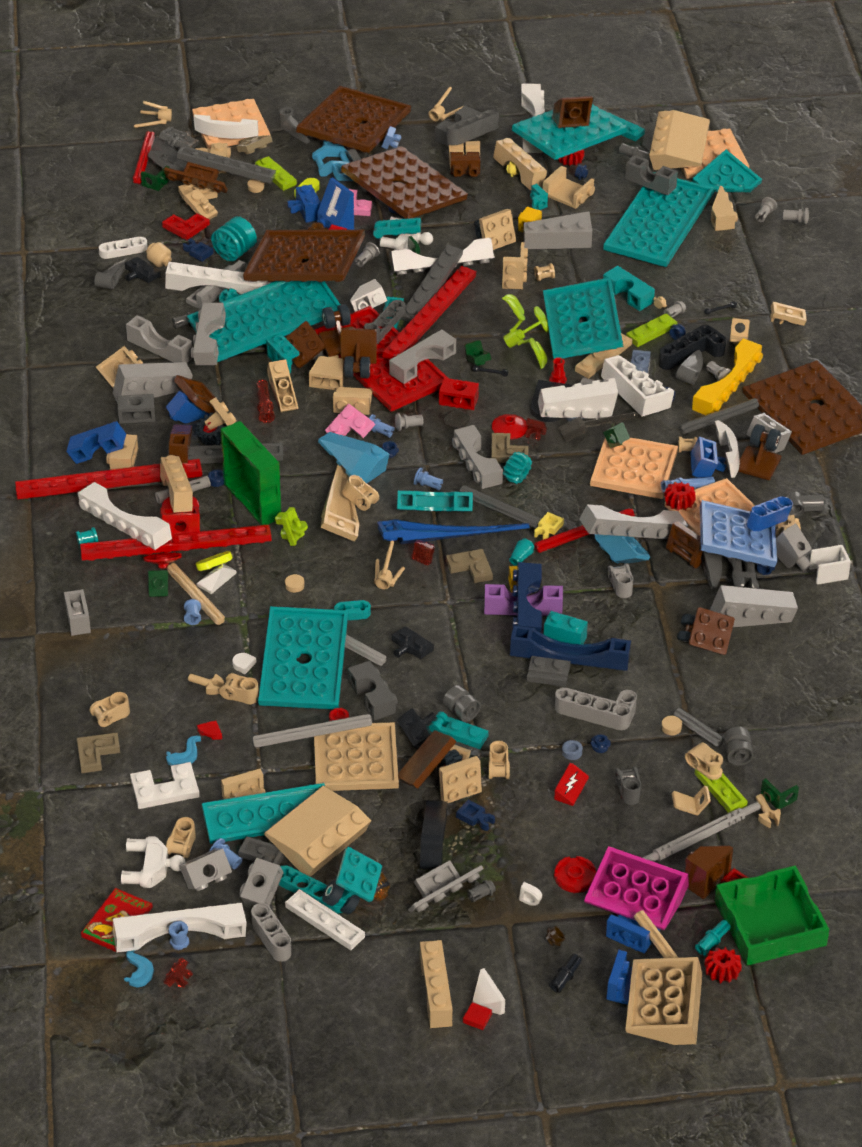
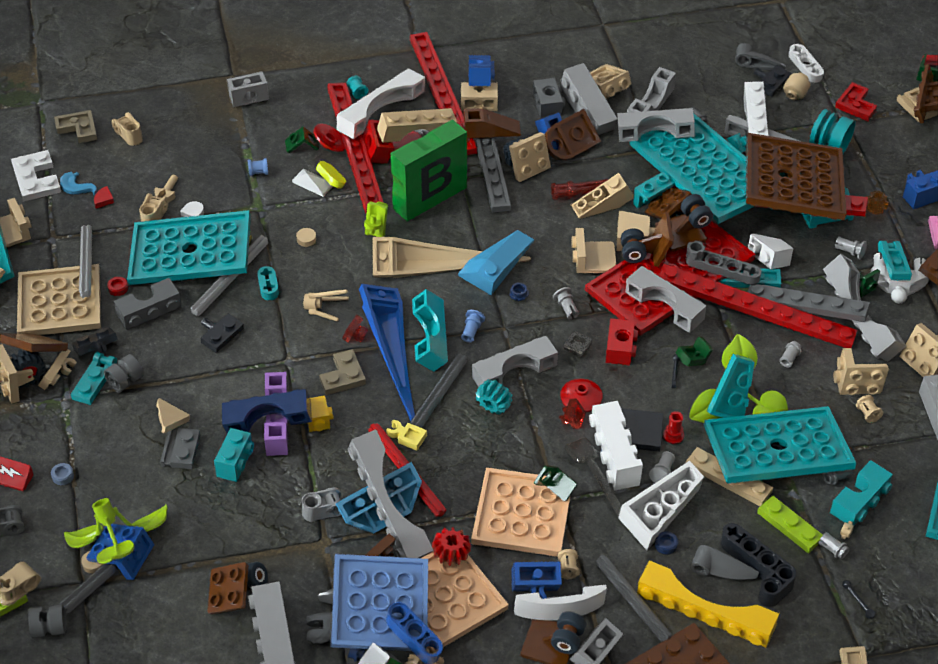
camera: 85 degrees right, 5 degrees up
tan axle [167,563,225,625] -> none
dark blue plate [183,239,214,262] -> none
tan plate [184,189,218,219] -> none
blue slope [317,177,354,230] -> none
bright pink plate [325,404,375,438] -> none
tan piece [342,475,379,511] -> none
medium blue pin [369,414,395,438] -> none
tan piece [488,741,510,779] -> none
dark tan plate [492,433,528,463] -> none
teal cone [509,538,534,566] -> none
dark blue arch [510,625,631,671] -> none
light grey beam [555,688,637,730] -> none
dark blue plate [591,734,611,753] -> none
sand blue brick [631,350,651,373] -> none
medium blue pin [661,476,715,492] -> none
dark blue plate [669,324,686,340] -> none
light grey pin [706,361,732,381] -> none
tan bracket [730,318,750,345] -> none
none -> lime plant [64,498,168,564]
none -> blue bracket [86,524,154,580]
none -> tan tile [156,398,190,433]
none -> teal wing [707,354,754,418]
none -> light grey pin [779,341,802,368]

